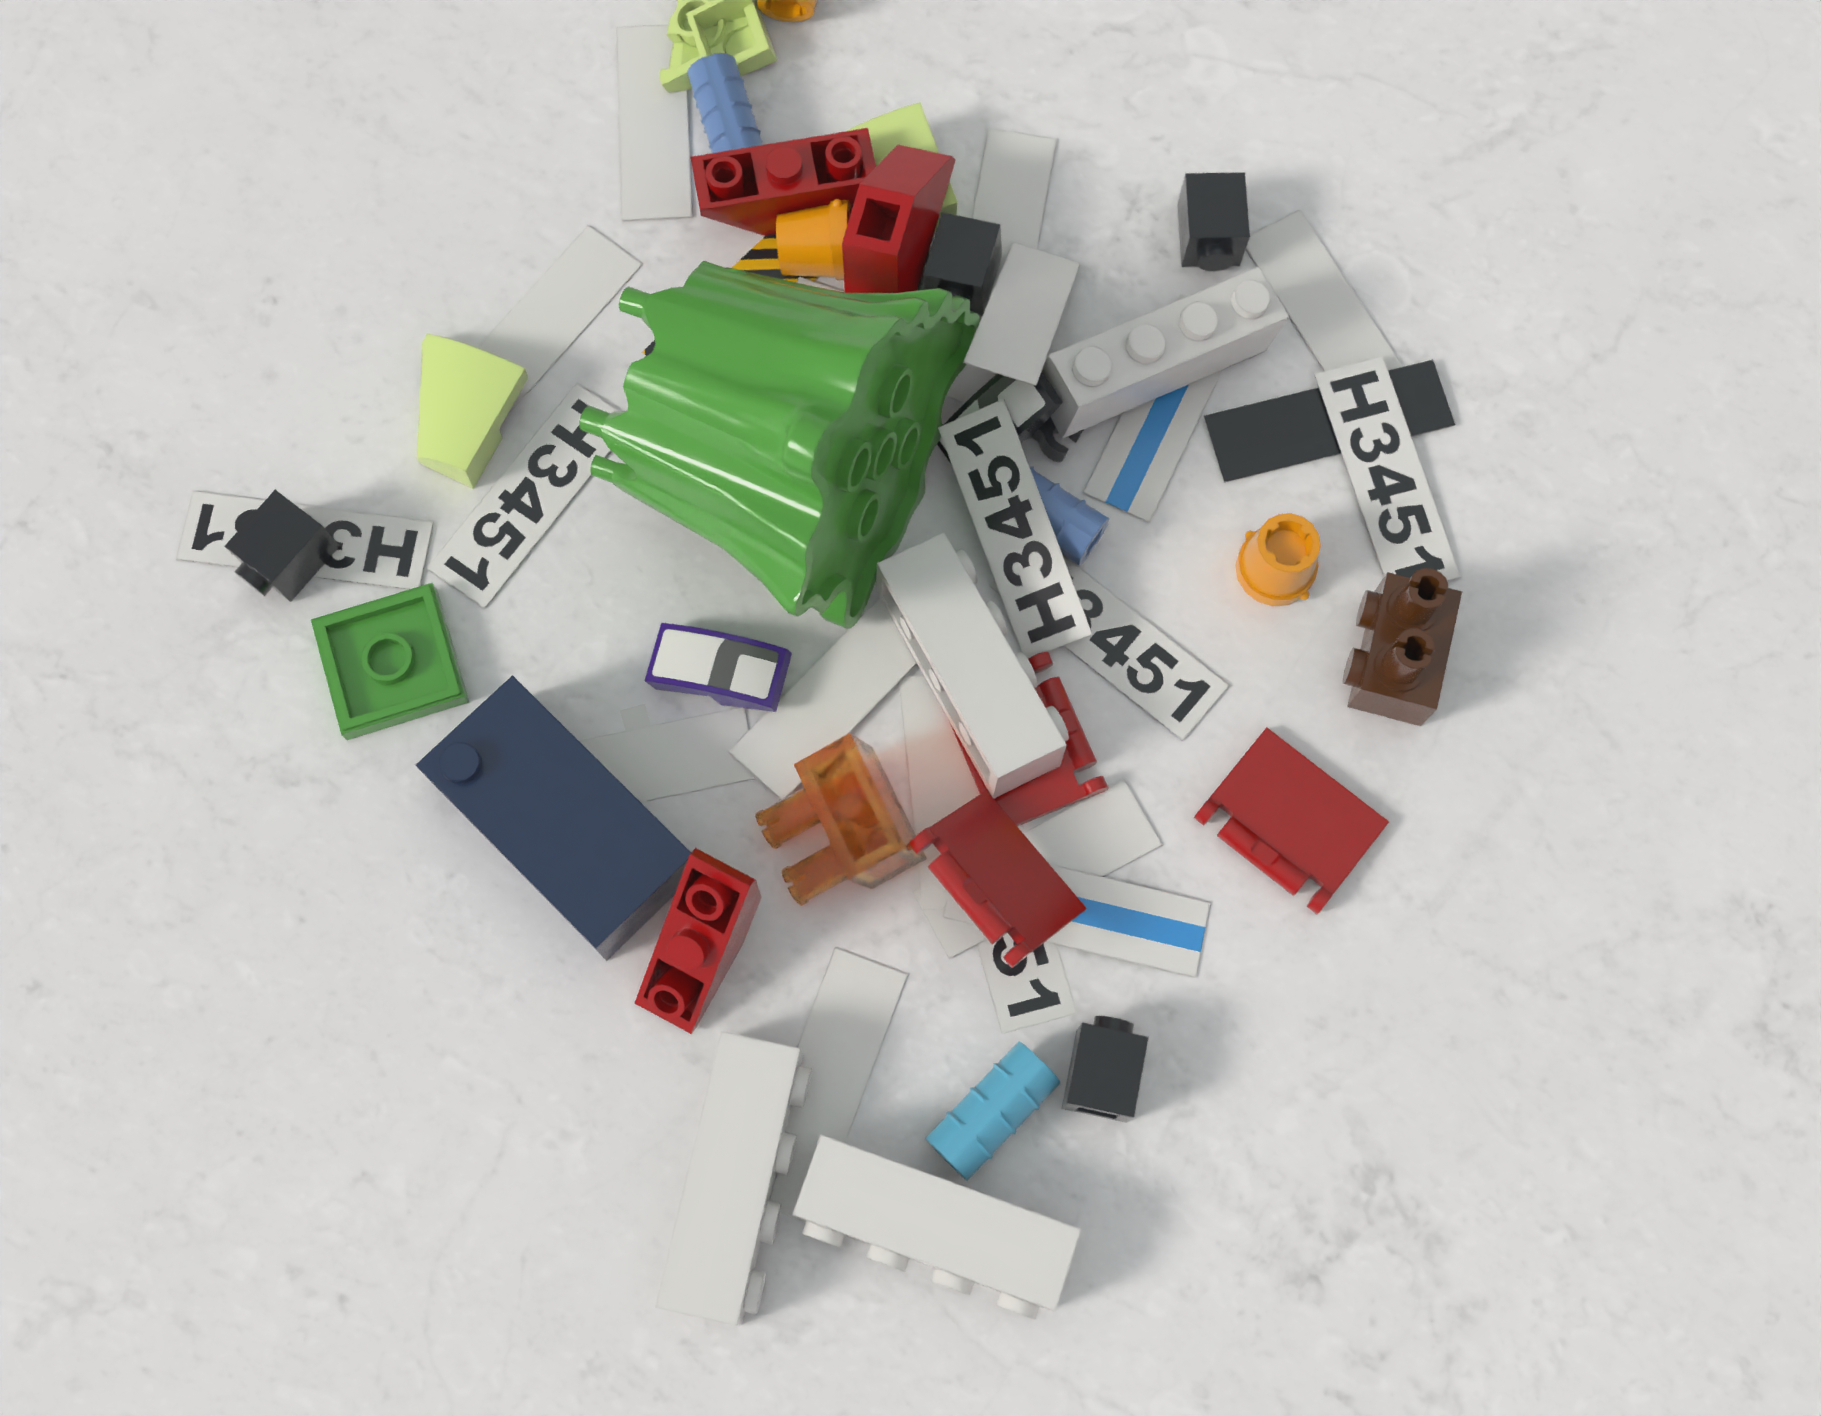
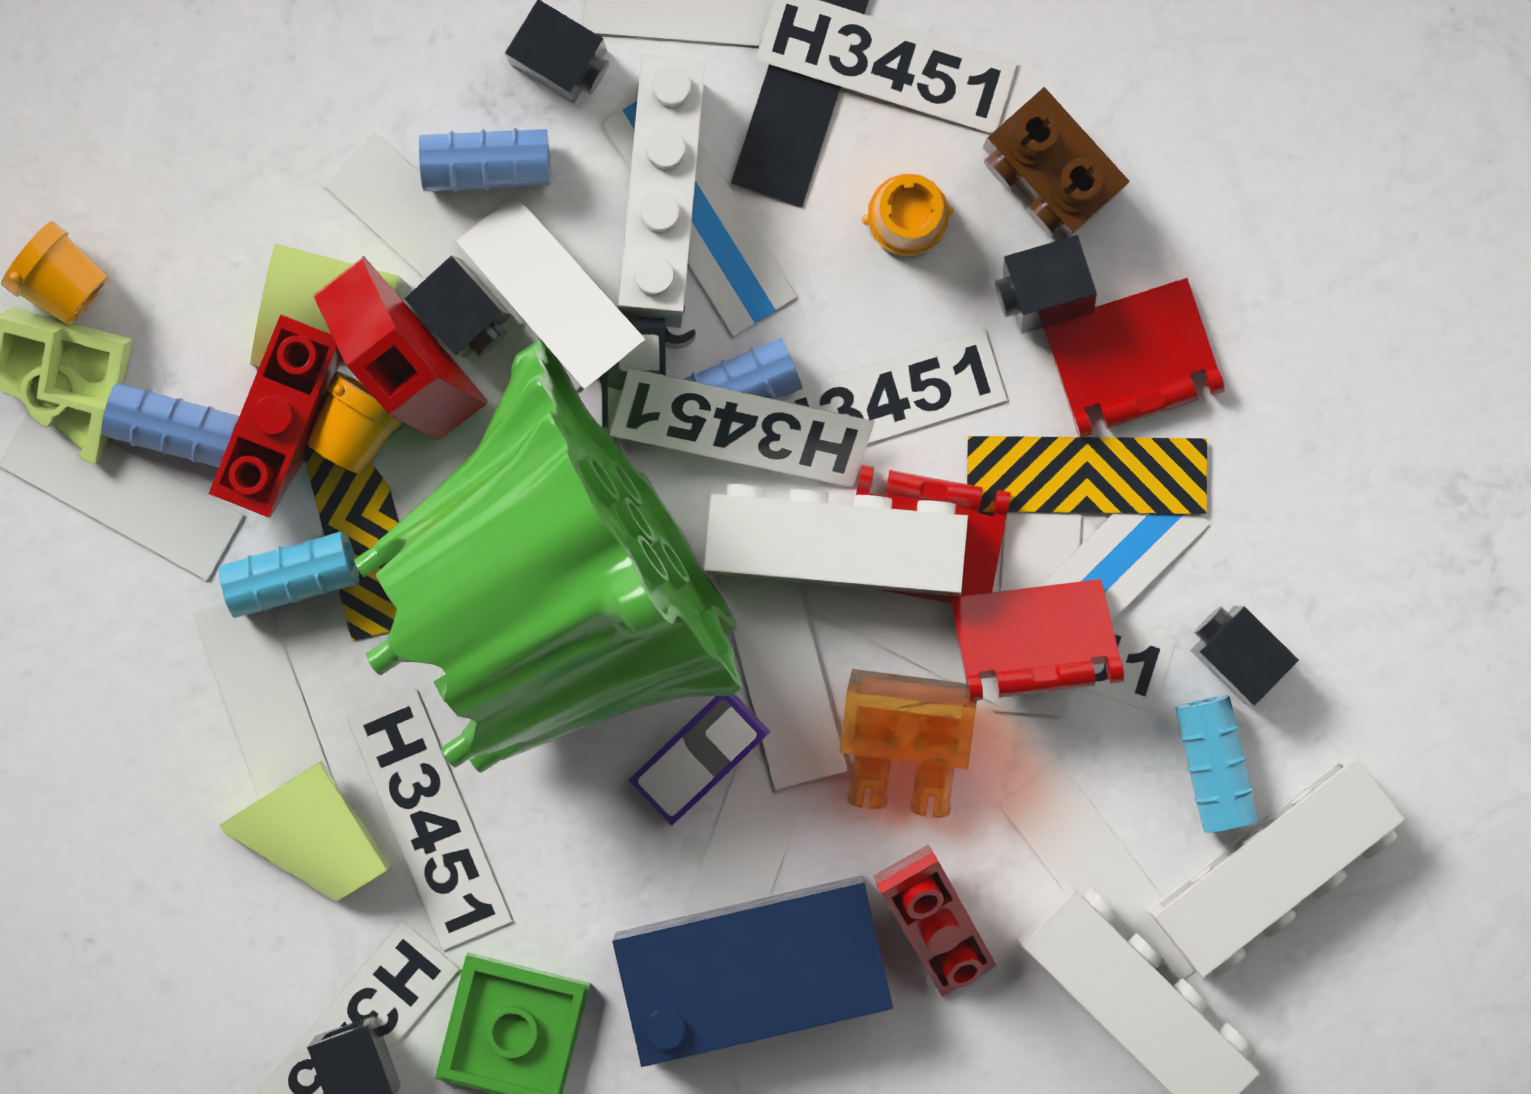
camera: 55 degrees left, 15 degrees up
none -> medium azure axle [219,531,359,618]
none -> medium blue axle [419,128,551,193]
none -> sticker [967,436,1207,514]
none -> black brick [995,235,1097,334]

